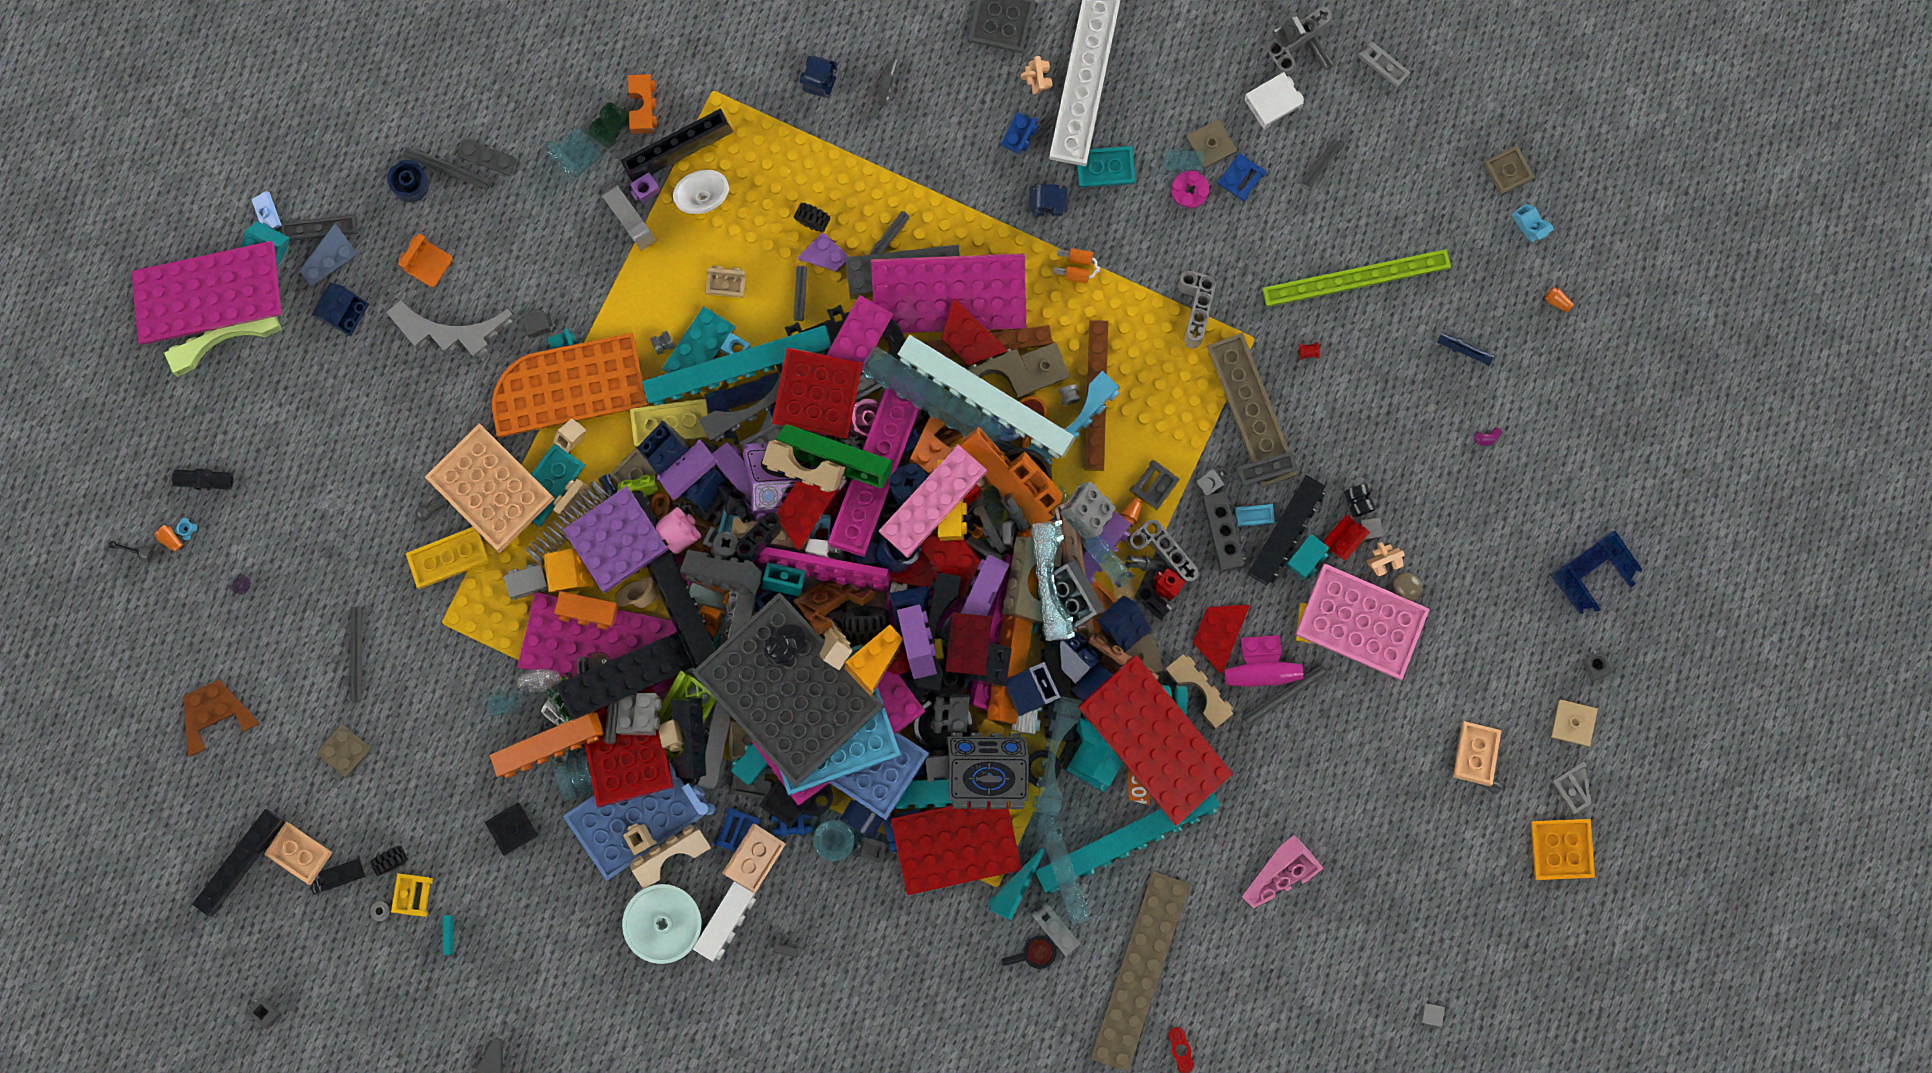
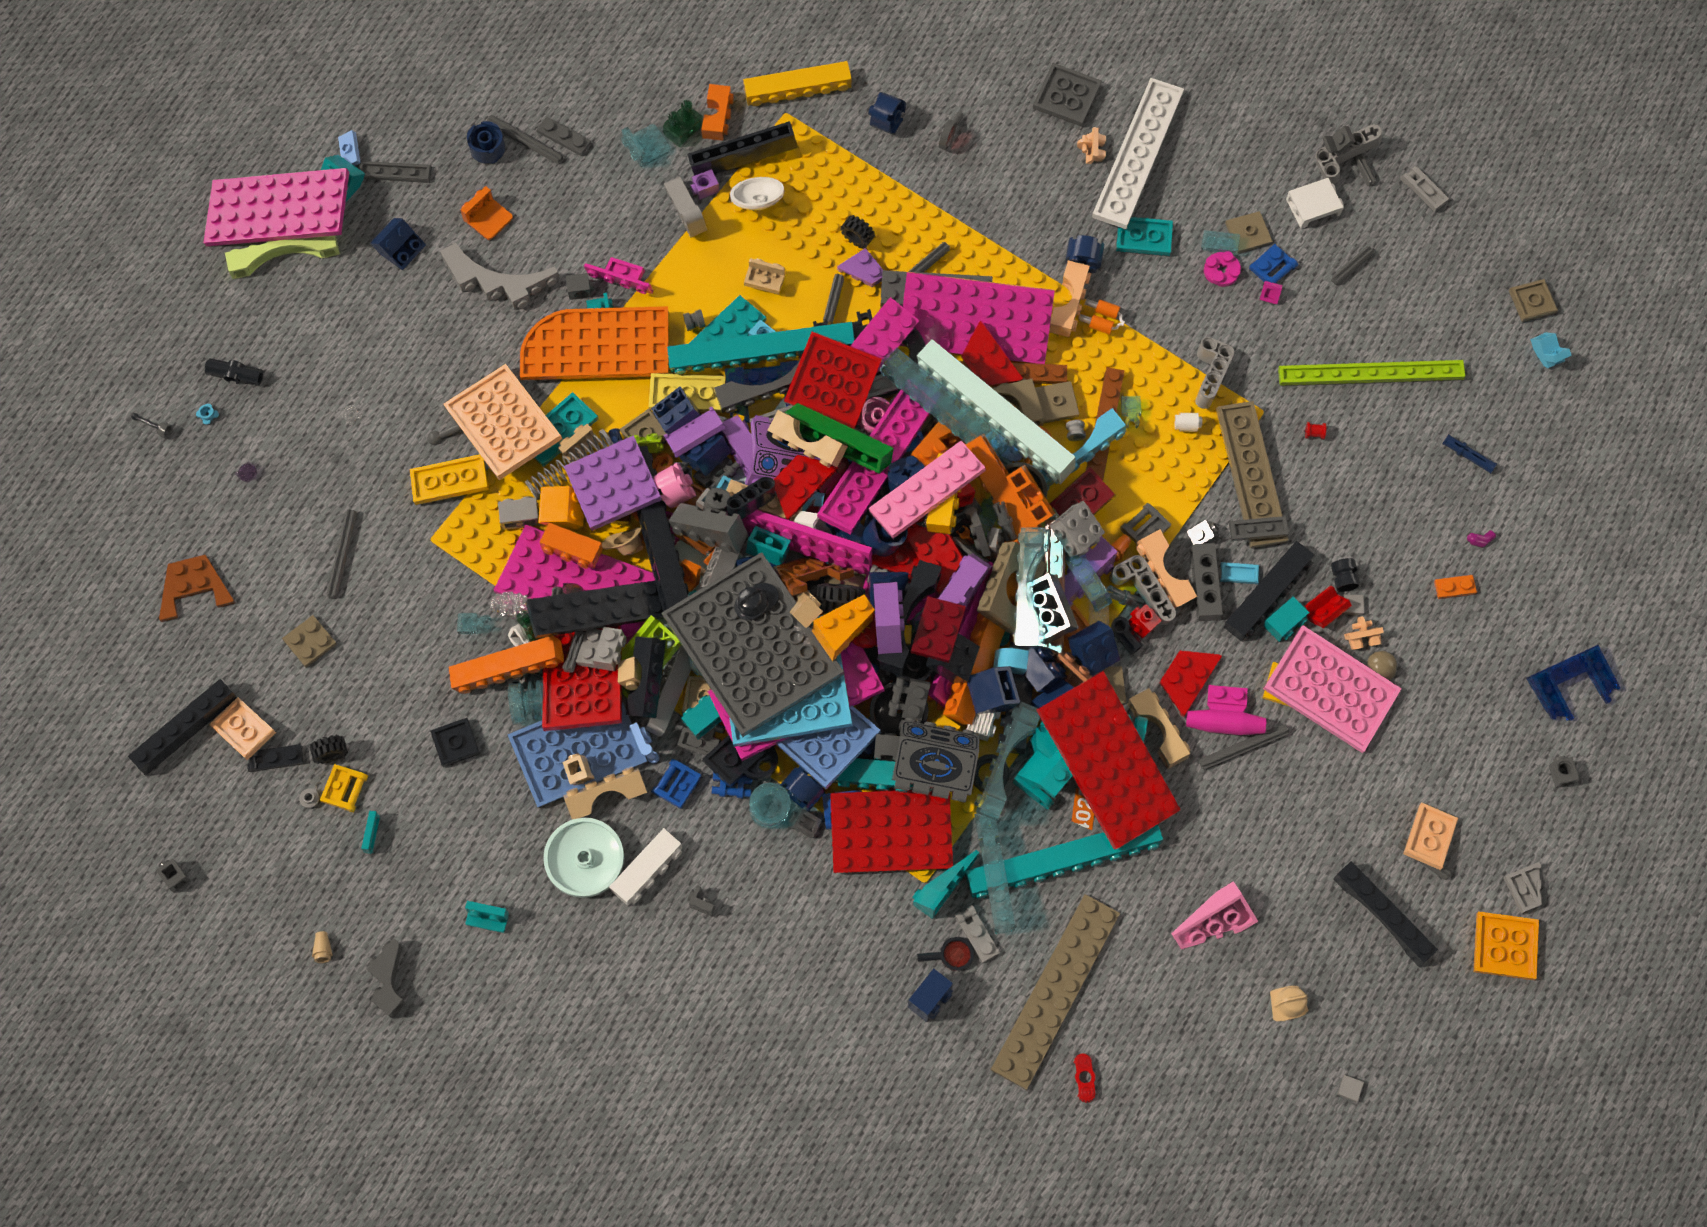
camera: 10 degrees right, 10 degrees down
orange cone [154,525,183,553] -> none
sand blue wing [300,223,357,286] -> none
tan brick [553,418,586,453] -> none
black pin [717,483,753,523] -> none
light nougat tile [722,823,786,894] -> none
blue bracket [1001,112,1039,155] -> none
orange cone [1544,286,1574,313] -> none
tan plate [1551,700,1598,747] -> none
none -> tan cone [312,931,333,963]
none -> teal bracket [465,901,509,933]
none -> dark pink bracket [584,257,653,294]
none -> yellow brick [743,61,852,106]
none -> dark blue brick [908,968,953,1022]
none -> medium azure brick [993,648,1029,675]
none -> light nougat arch [1049,260,1091,337]
none -> dark red plate [1050,467,1116,517]
none -> clear light blue plate [1121,396,1141,428]
none -> light nougat arch [1136,530,1197,608]
none -> white brick [1175,413,1202,432]
none -> dark pink plate [1259,281,1283,304]
none -> tan piece [1270,986,1309,1021]
none -> black arch [1333,861,1438,967]
none -> orange plate [1434,575,1477,599]

